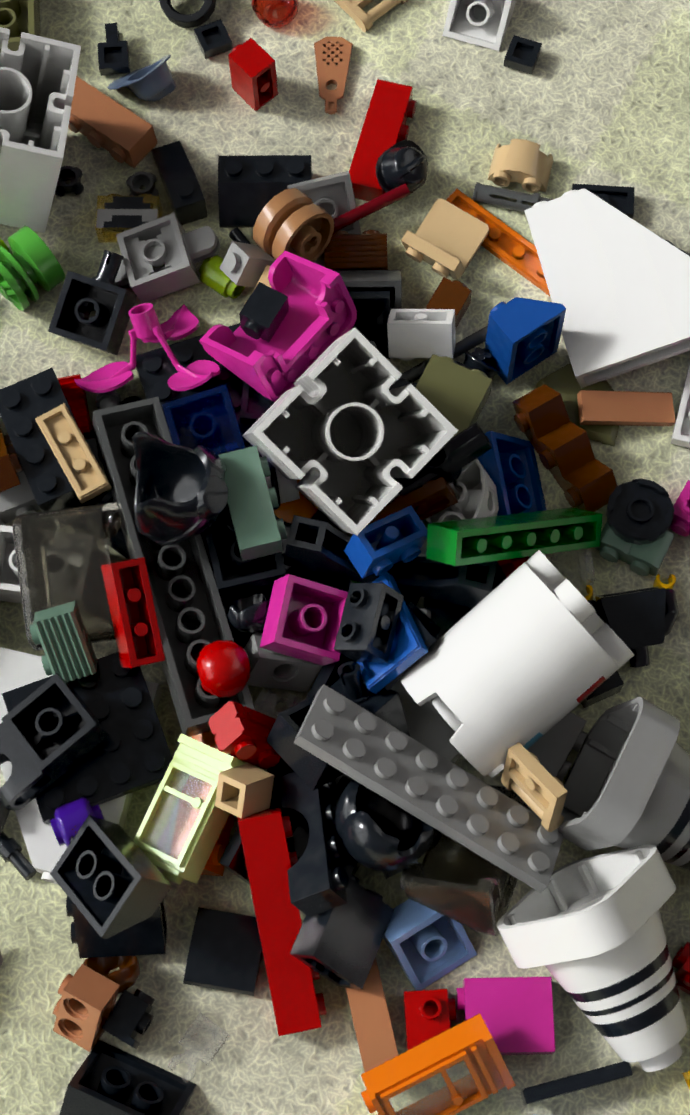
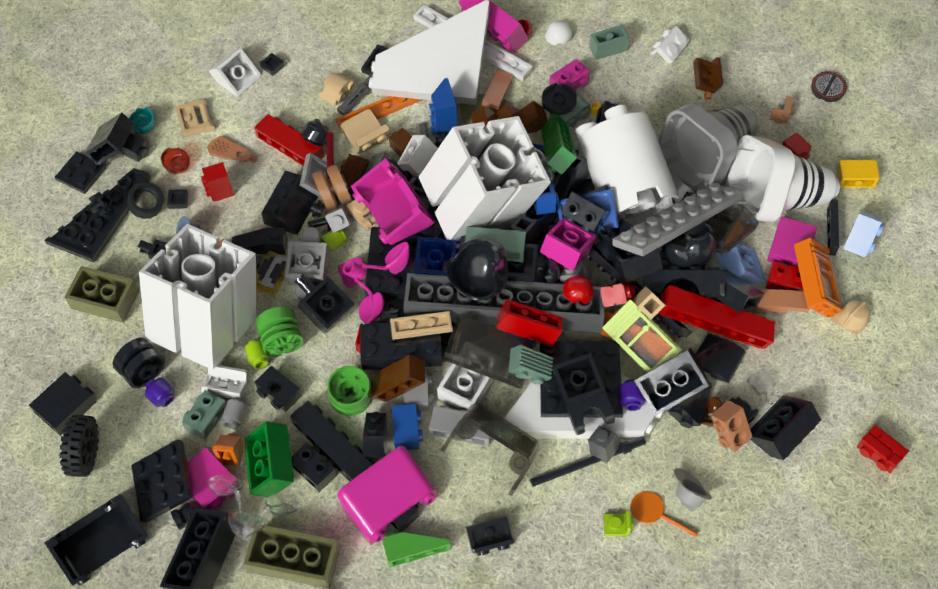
camera: 70 degrees left, 10 degrees down
black brick [239,282,289,342] -> none
tan plate [501,742,568,832] -> none

